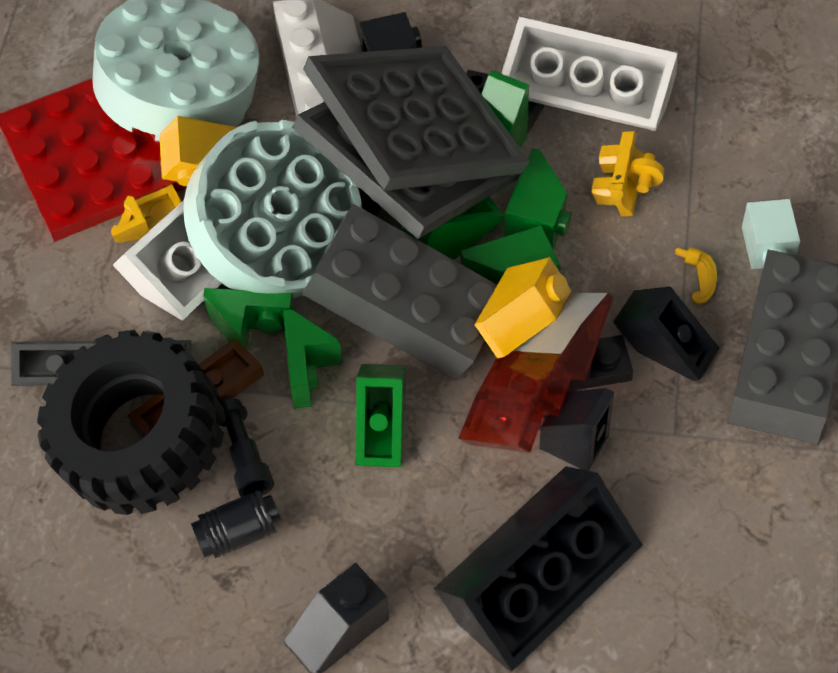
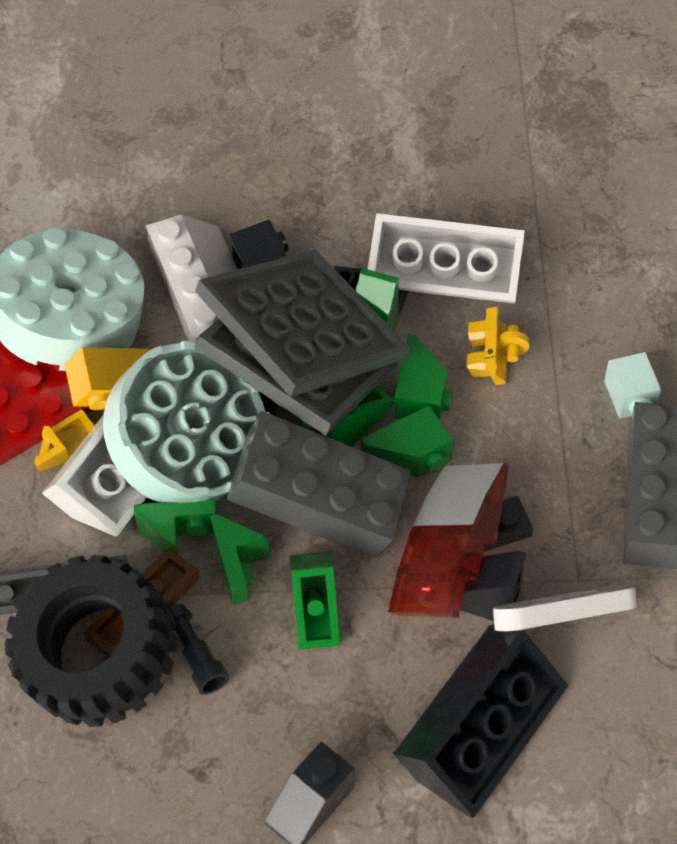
camera: 10 degrees left, 0 degrees up
black head [191,489,282,558] -> none
yellow slope [474,257,572,358] -> none
black slope [613,286,720,381] -> none
yellow piece [675,247,717,305] -> none
none -> white beam [493,585,637,631]

